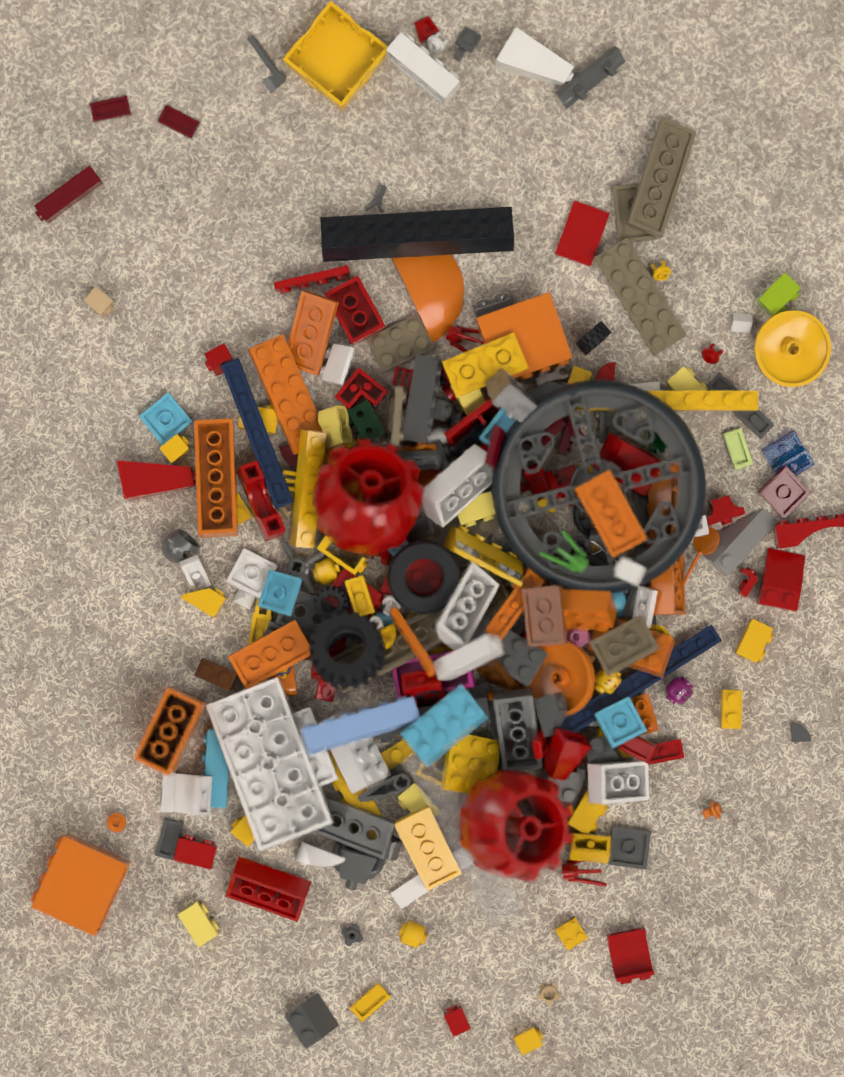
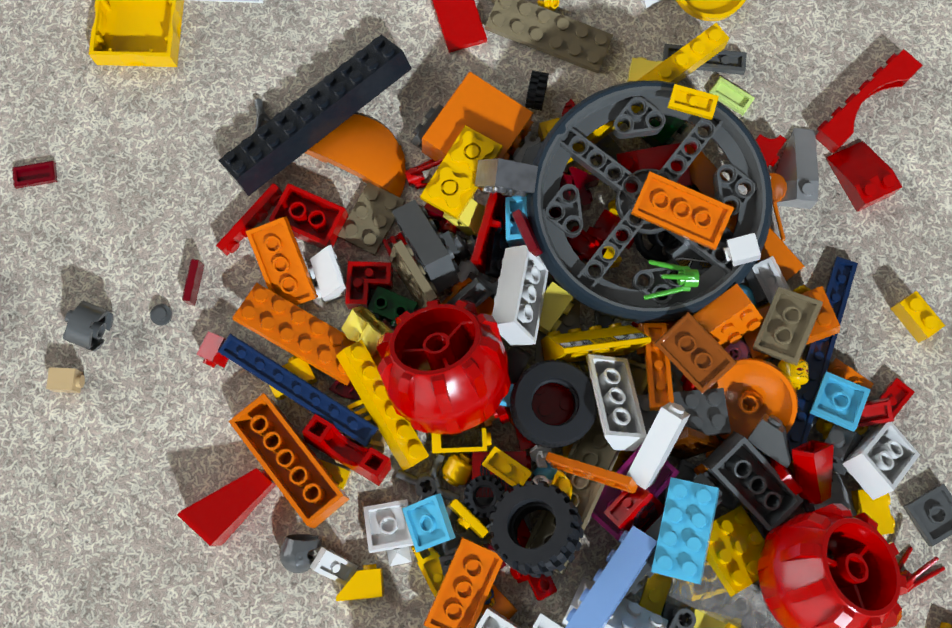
camera: 30 degrees left, 10 degrees down
medium azure plate [139,392,193,446] -> none
yellow brick [159,434,190,464] -> none
dark grey piece [248,35,287,94] -> none
yellow brick [570,833,611,864] -> none
magenta head [665,676,694,705] -> none
red plate [702,343,723,364] -> none
yellow brick [734,619,774,663] -> none
red bracket [738,567,759,598] -> none
tile [757,465,811,519] -> none
clear blue slope [761,430,815,476] -> none
none -> dark grey brick [63,301,113,351]
none -> dark grey plate [150,304,172,326]
none -> dark red tile [182,259,204,306]
none -> yellow plate [447,499,489,538]
none -> yellow plate [667,84,719,120]

